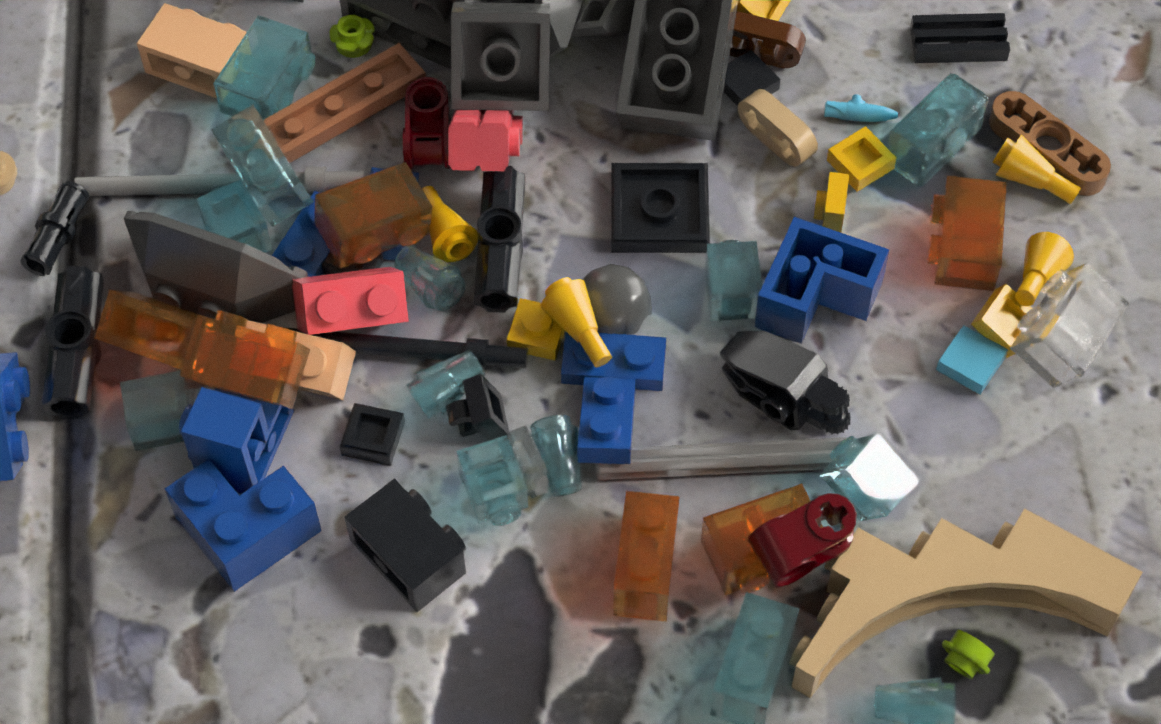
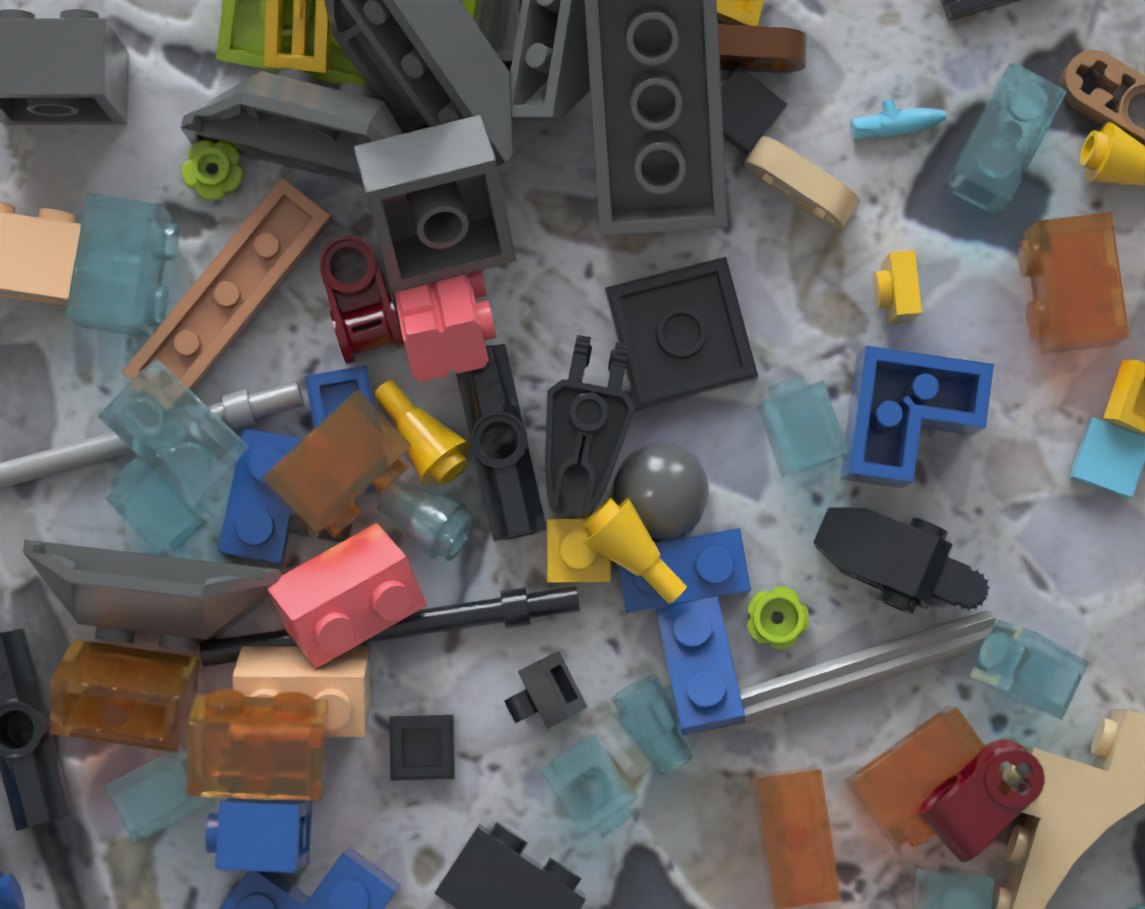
camera: 20 degrees left, 25 degrees up
clear light blue cone [406,349,486,419] -> none
yellow plate [827,126,897,192] -> none
none -> black hinge [545,335,636,518]
none -> lime plate [747,586,809,649]

